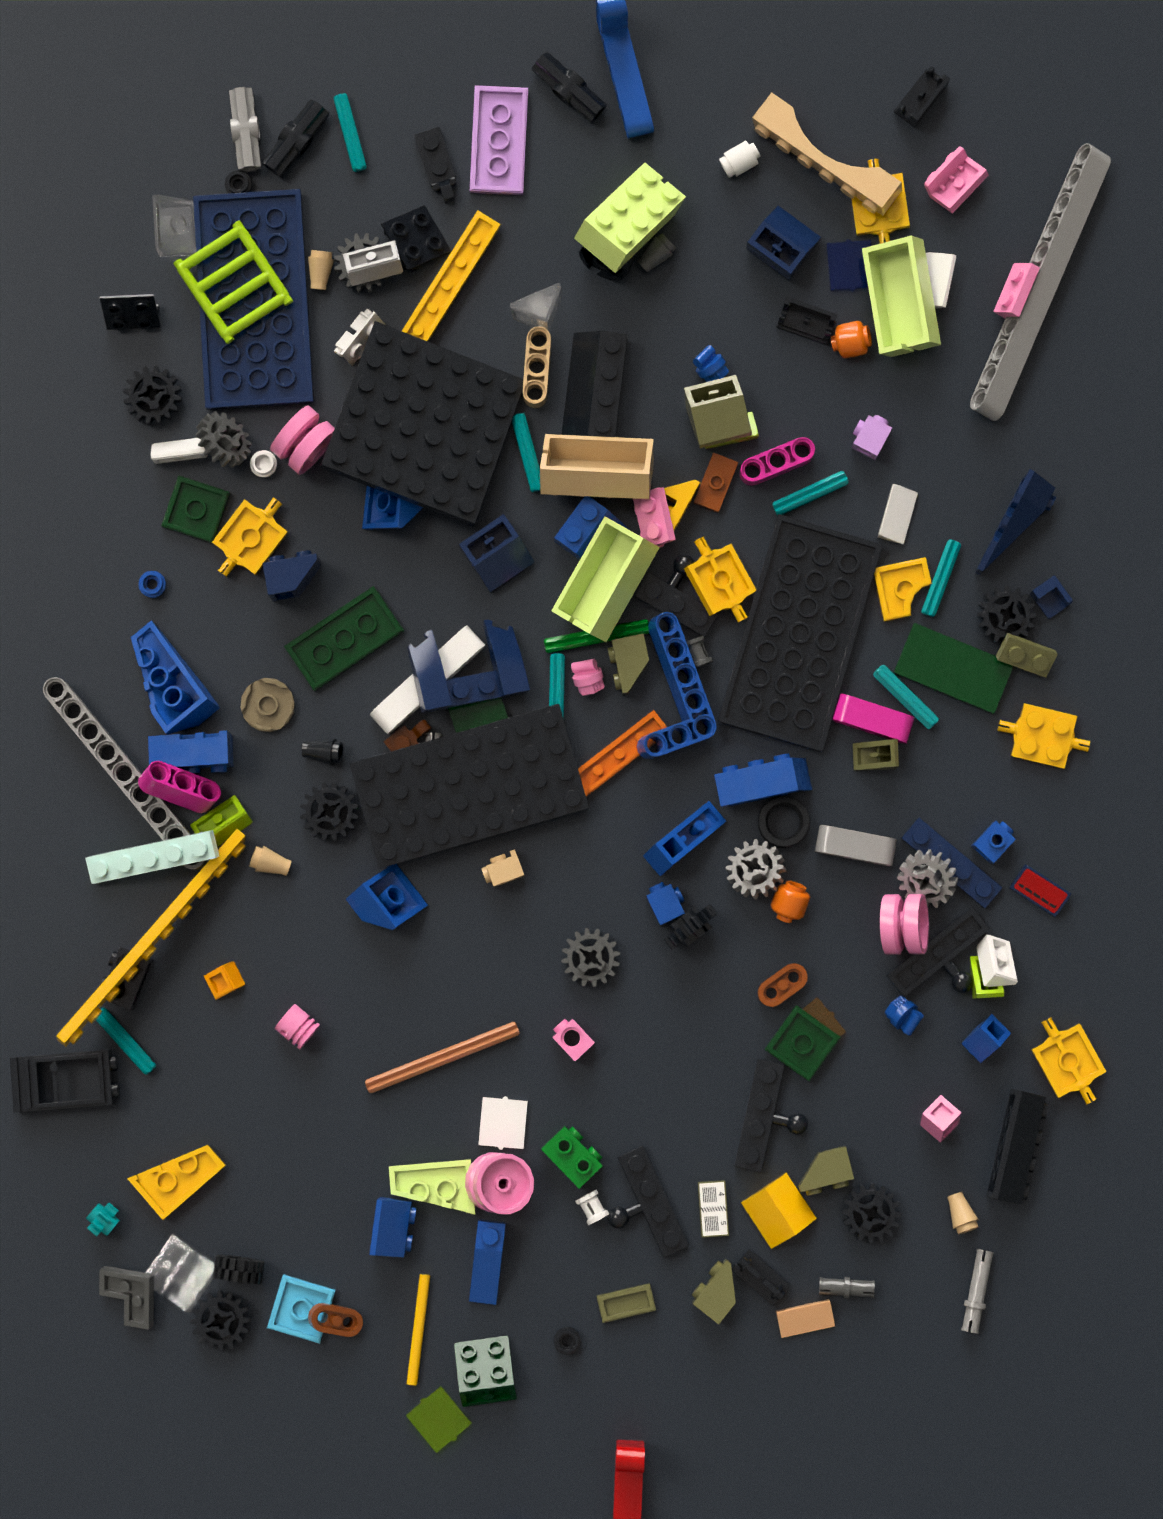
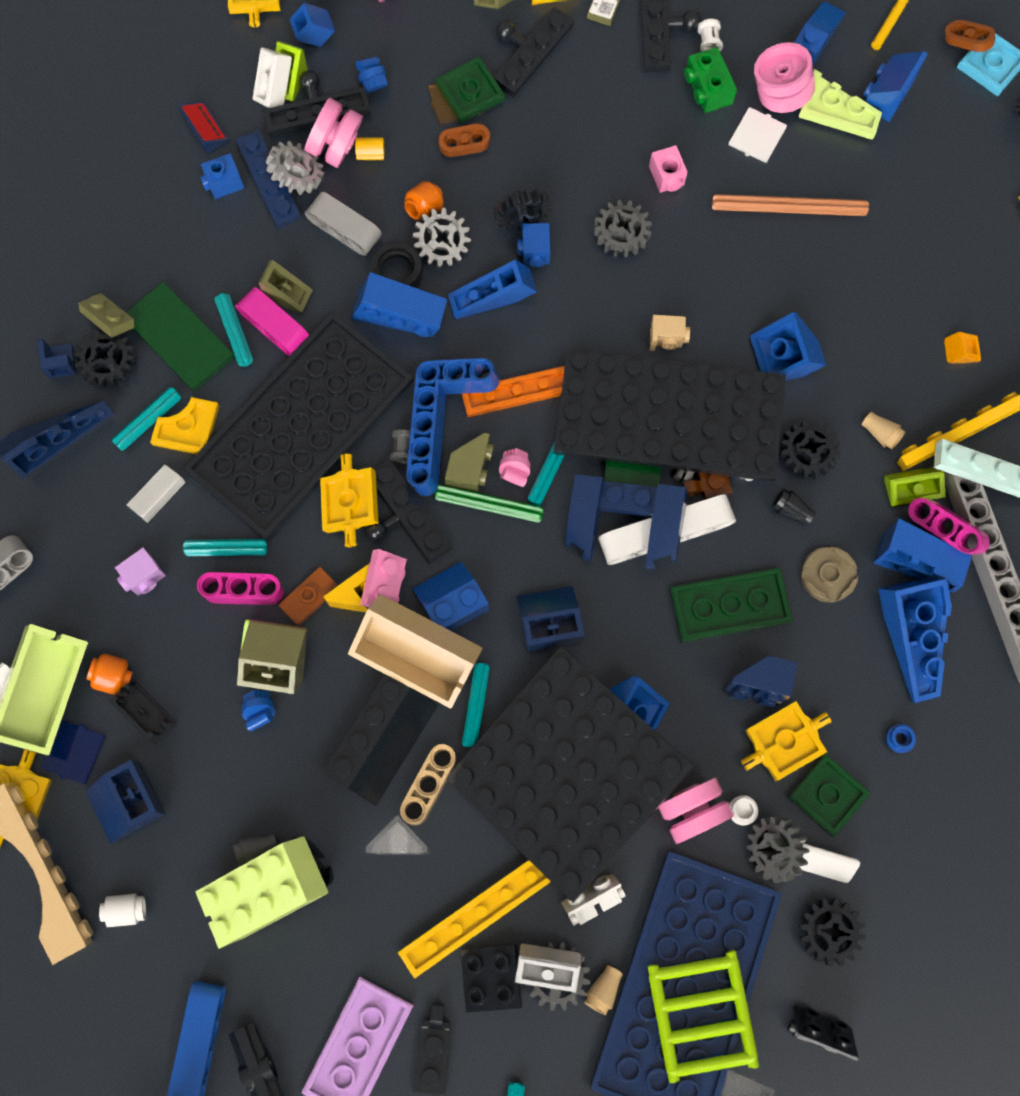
camera: 160 degrees left, 10 degrees down
bright pink piece [274,1004,320,1050] -> none
yellowish green piece [551,516,660,642] -> none
yellow plate [997,703,1090,769] -> none
none -> yellow piece [355,137,385,160]

